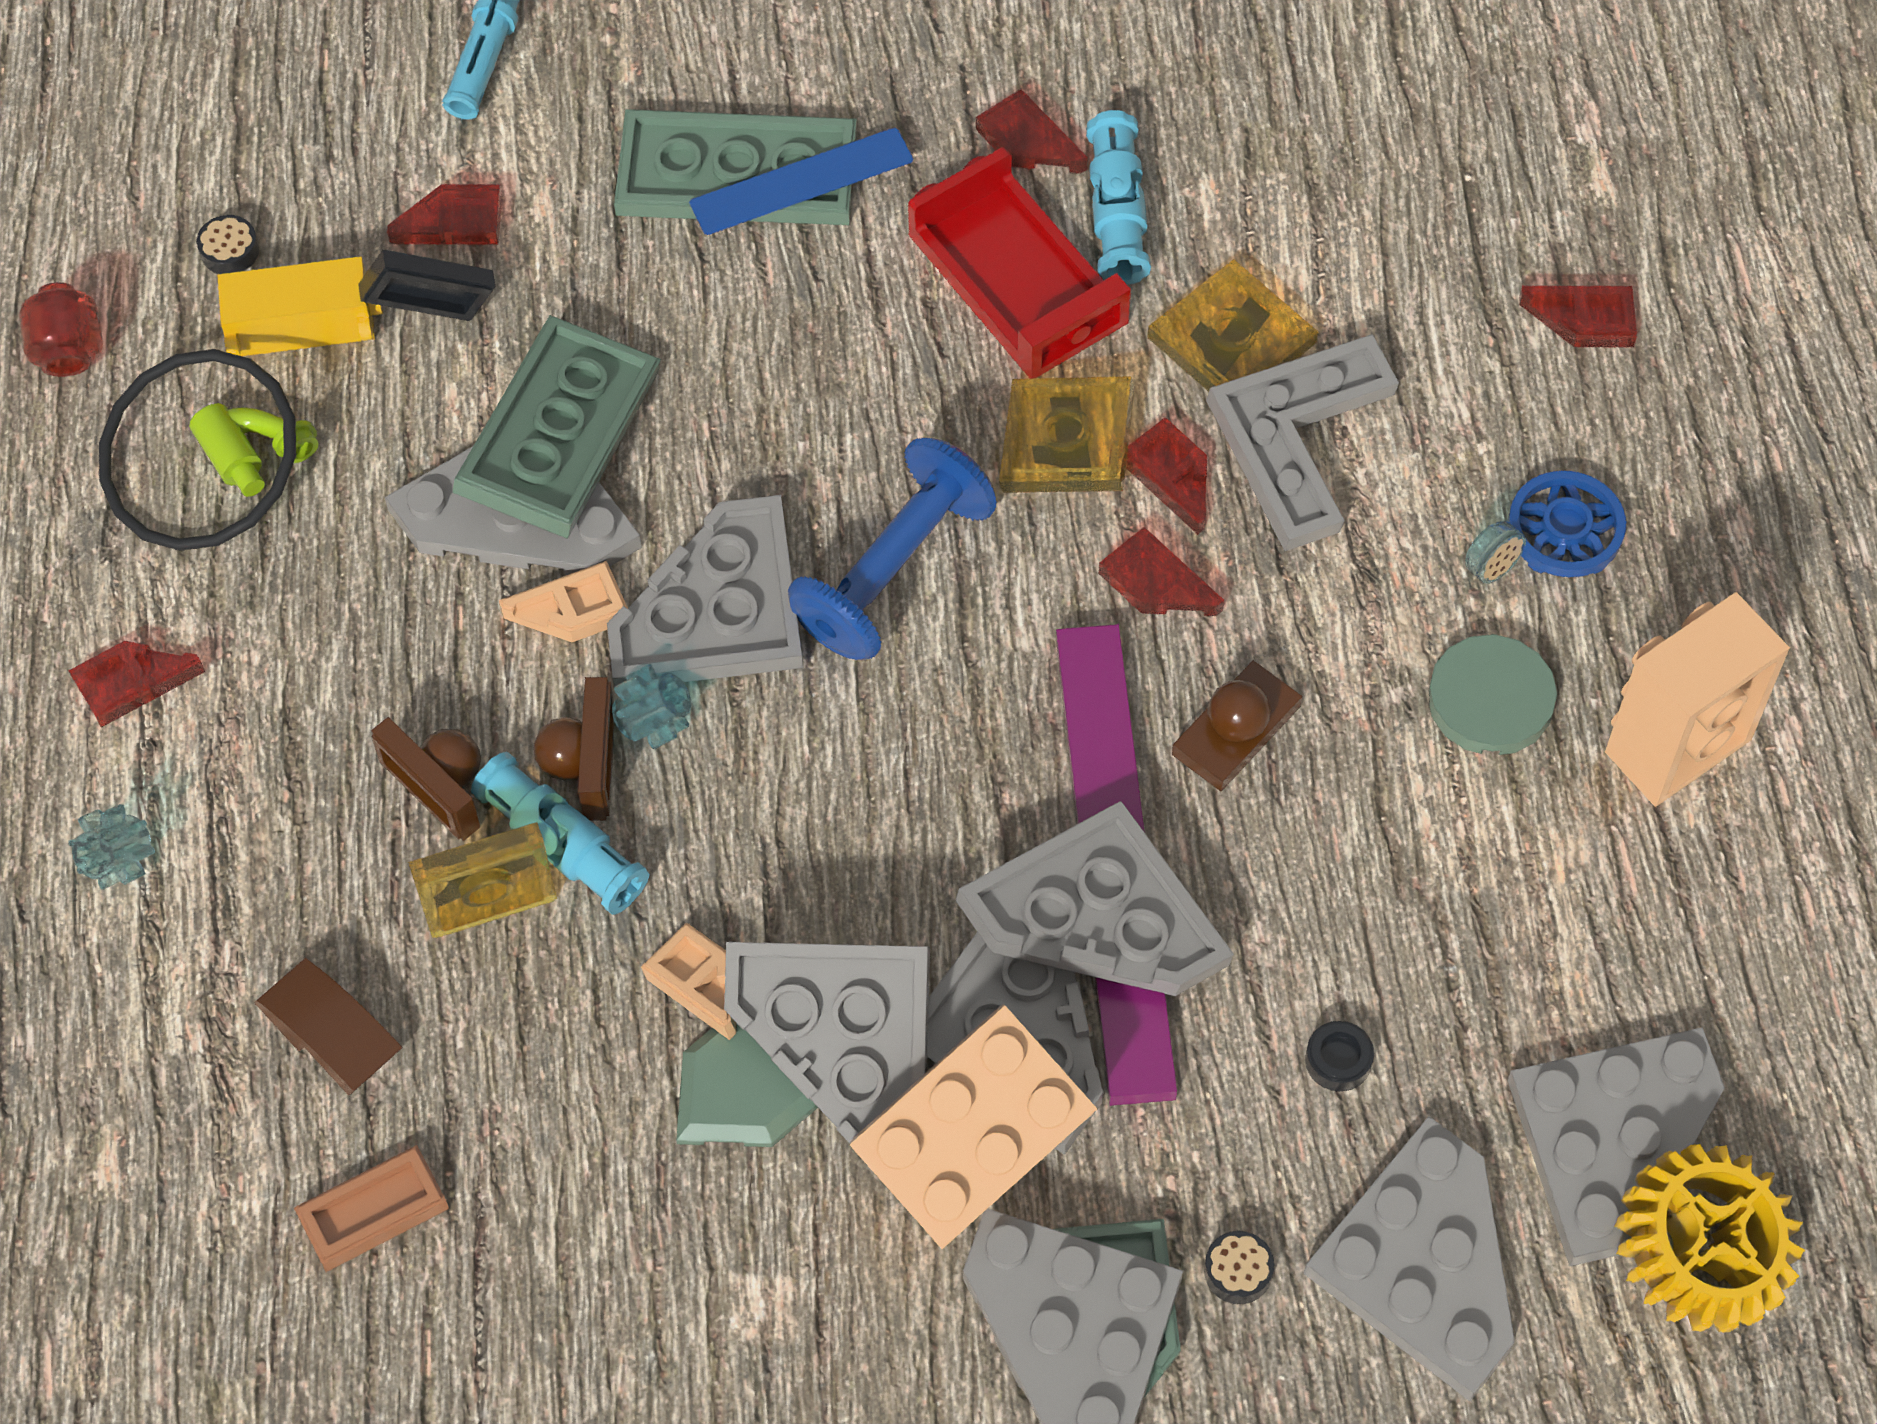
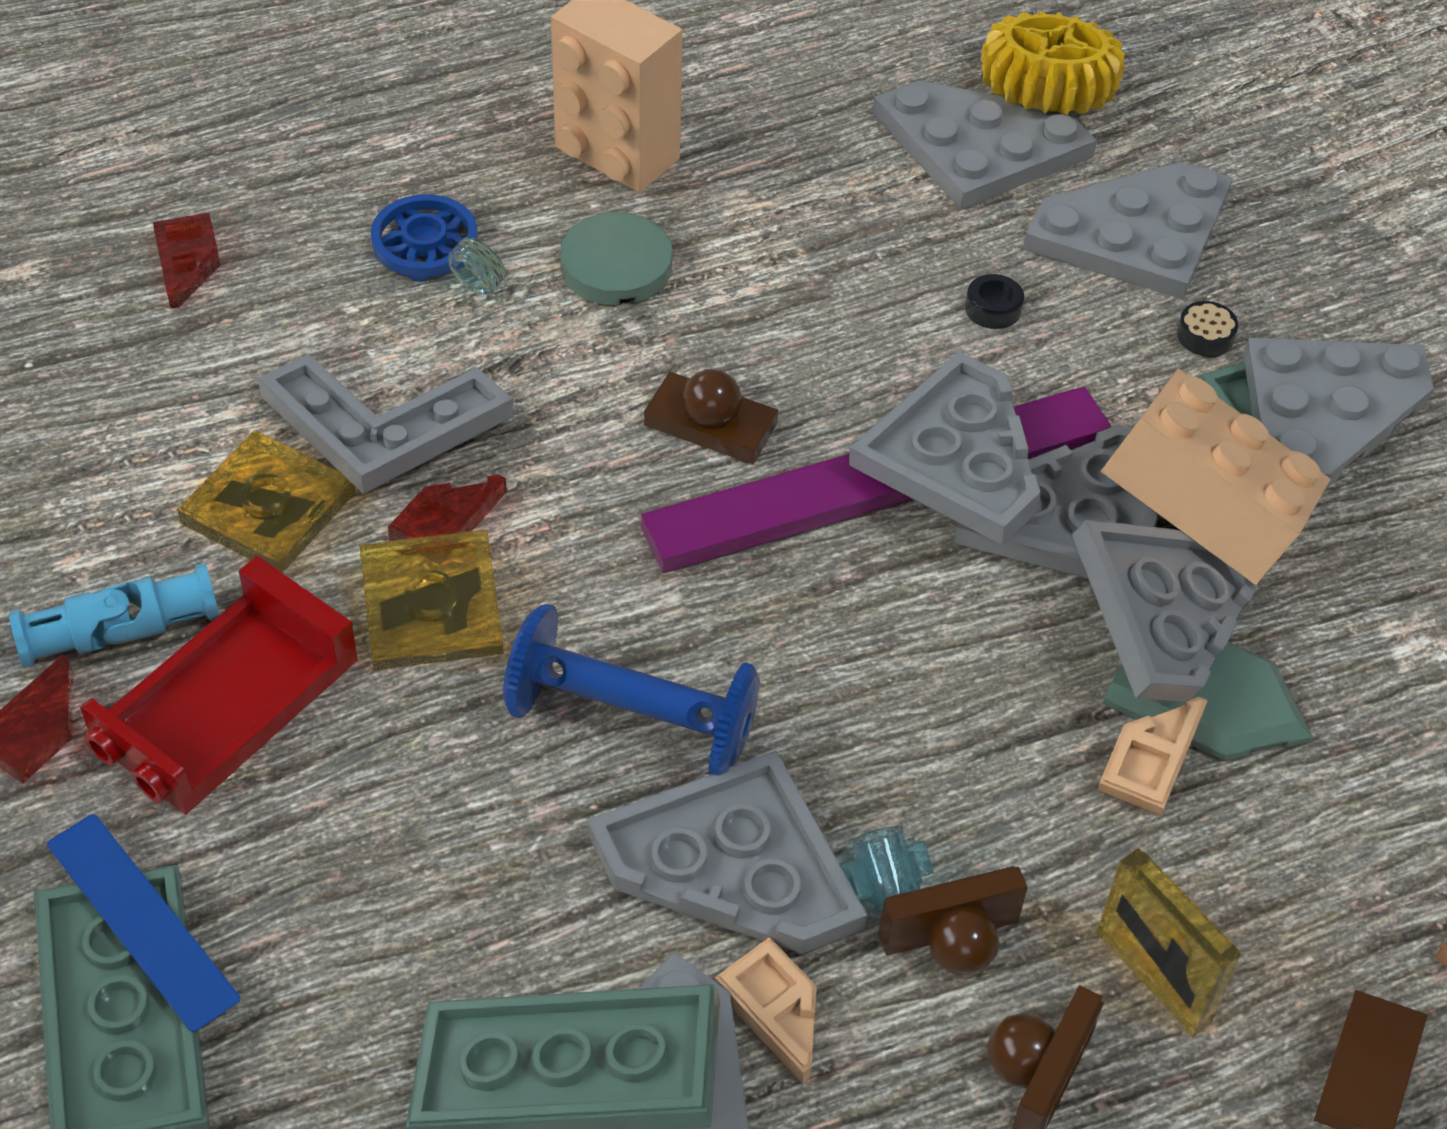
camera: 110 degrees left, 10 degrees down
medium azure piece [471,751,650,915] -> none
clear red tile [1098,527,1224,616] -> none

